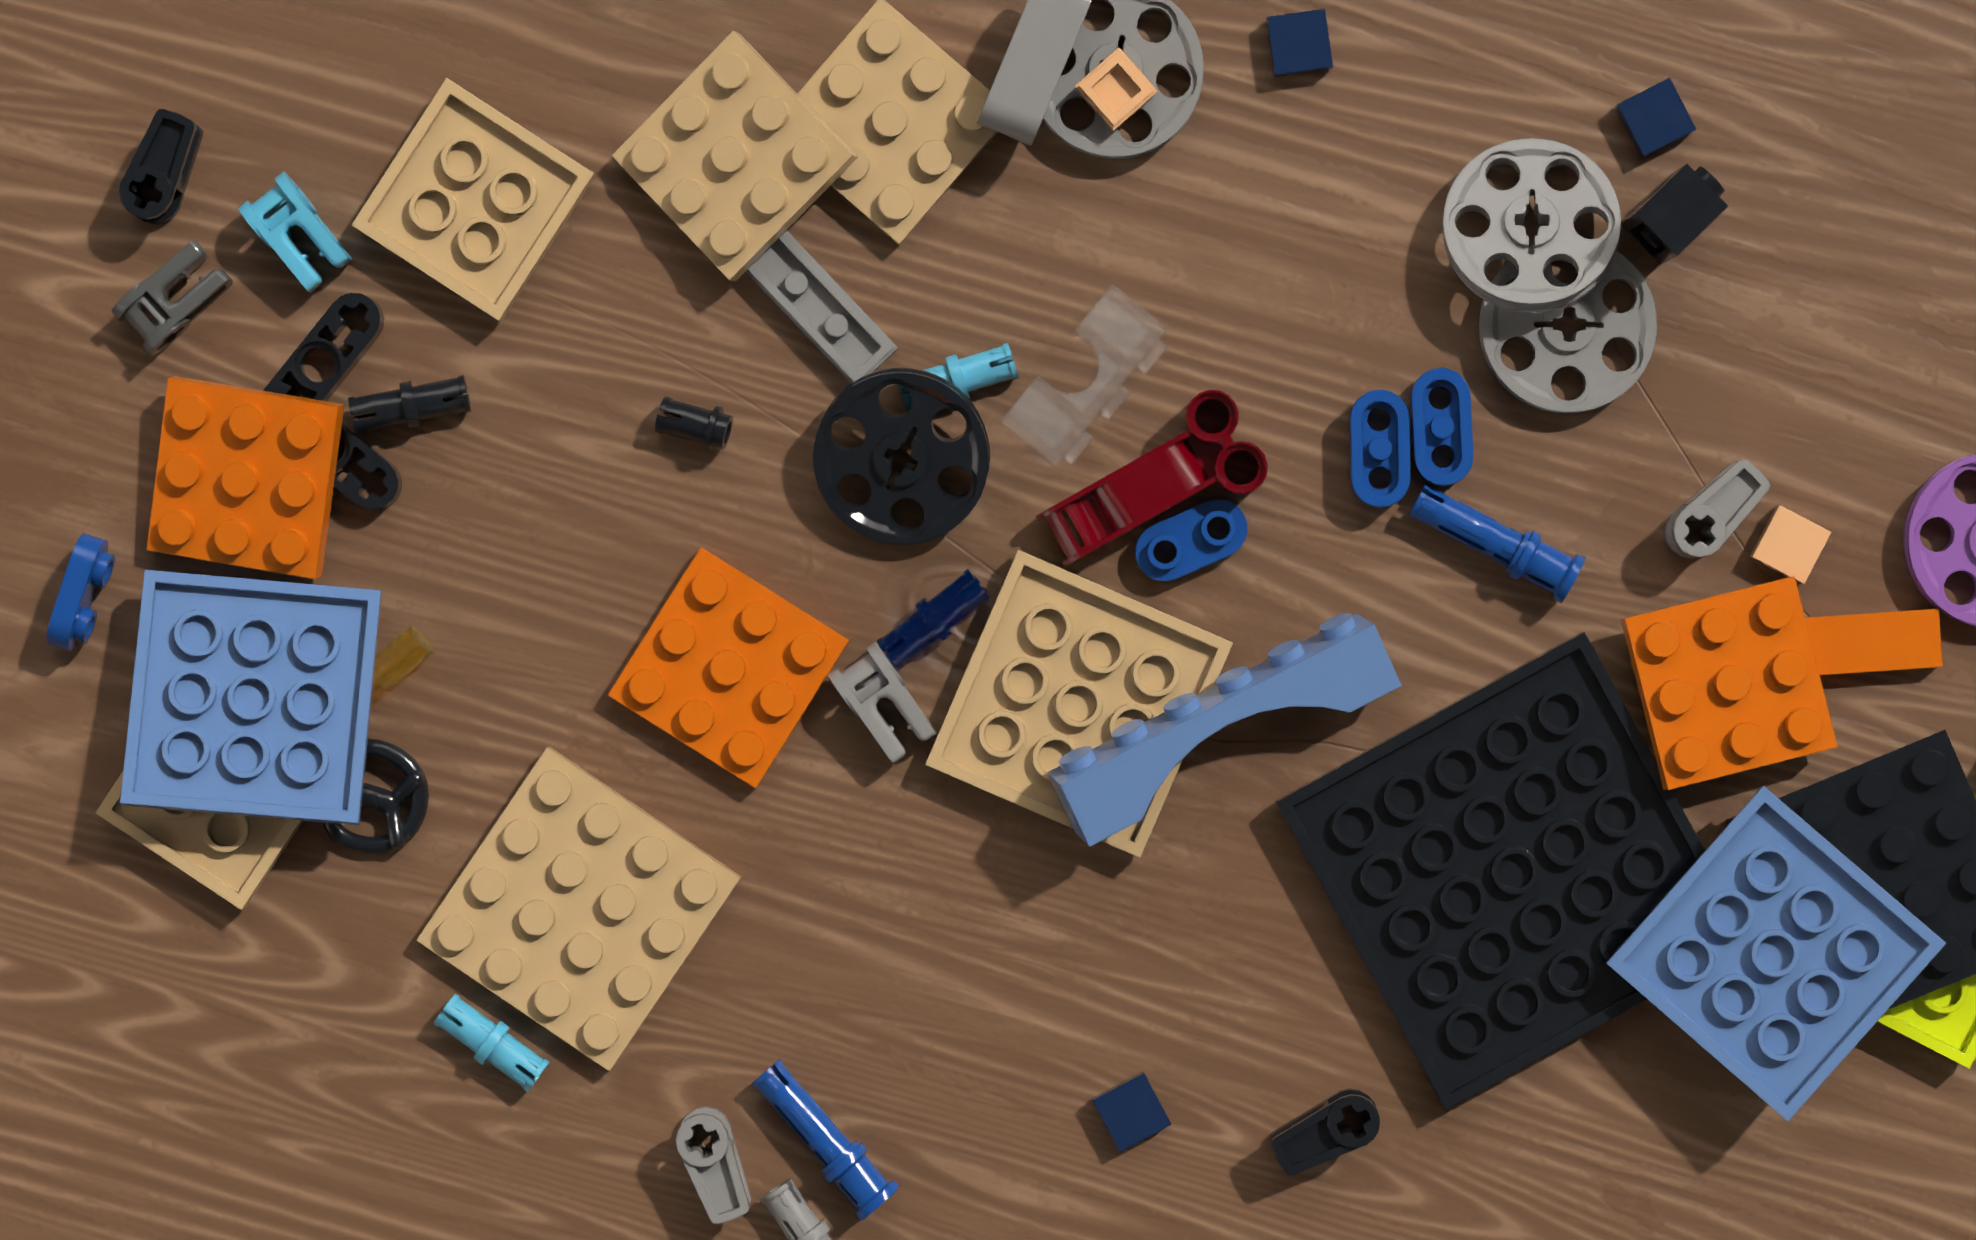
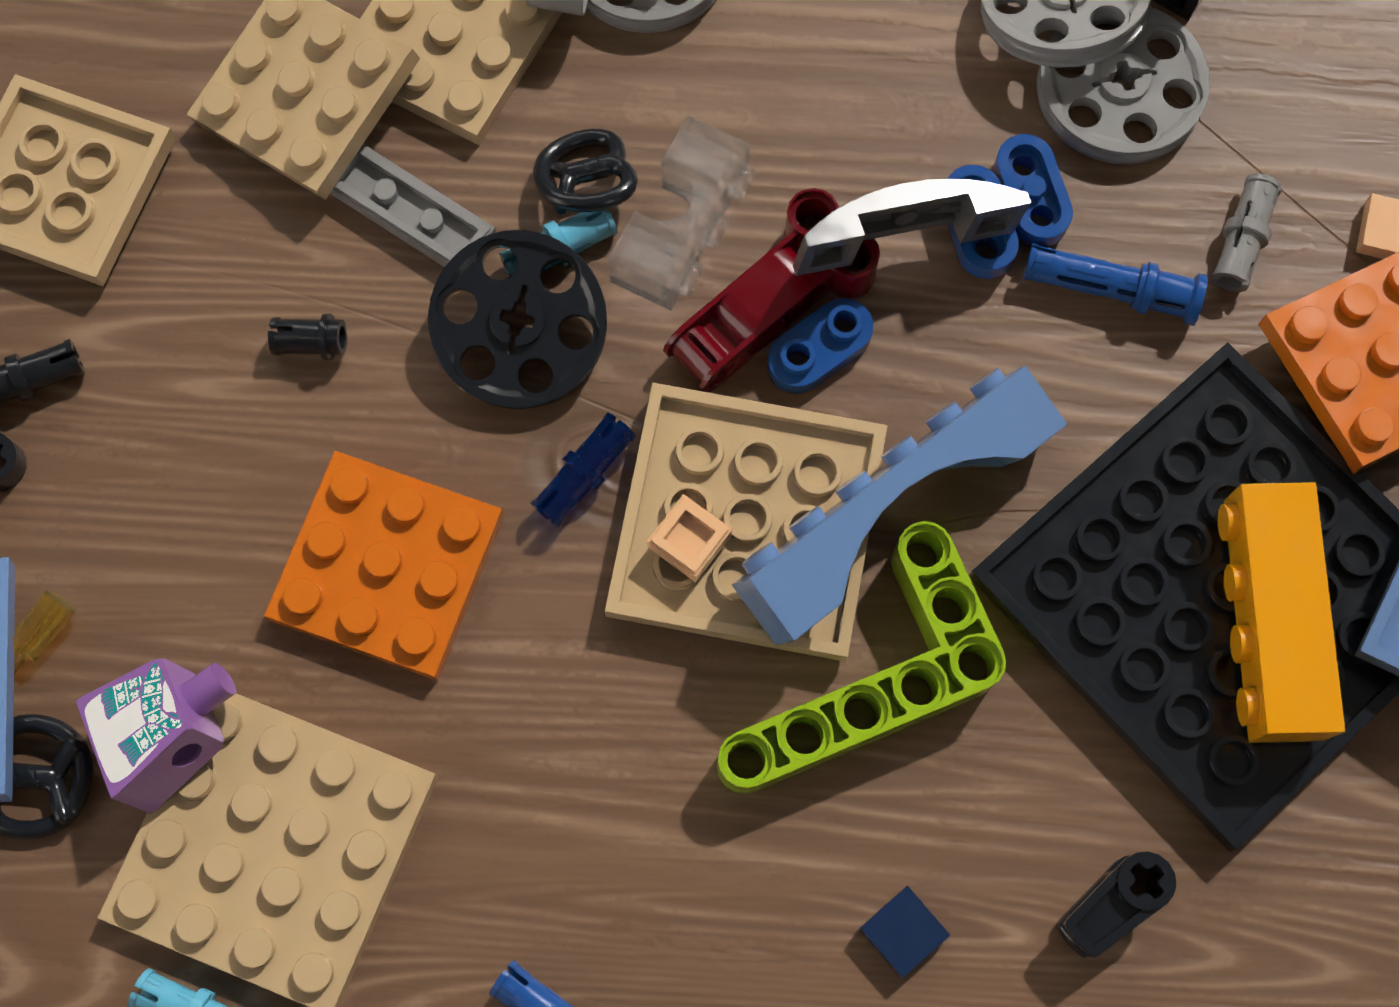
camera: 15 degrees left, 15 degrees down
light grey piece [828,641,937,764] -> none
light grey piece [1664,459,1771,559] -> none
none -> medium lavender torso [76,658,236,814]
none -> black piece [533,128,638,215]
none -> light nougat tile [646,494,733,582]
none -> lime beam [717,521,1006,794]
none -> dark grey slope [792,179,1031,276]
none -> light grey pin [1211,174,1282,292]
none -> light orange brick [1218,482,1346,743]

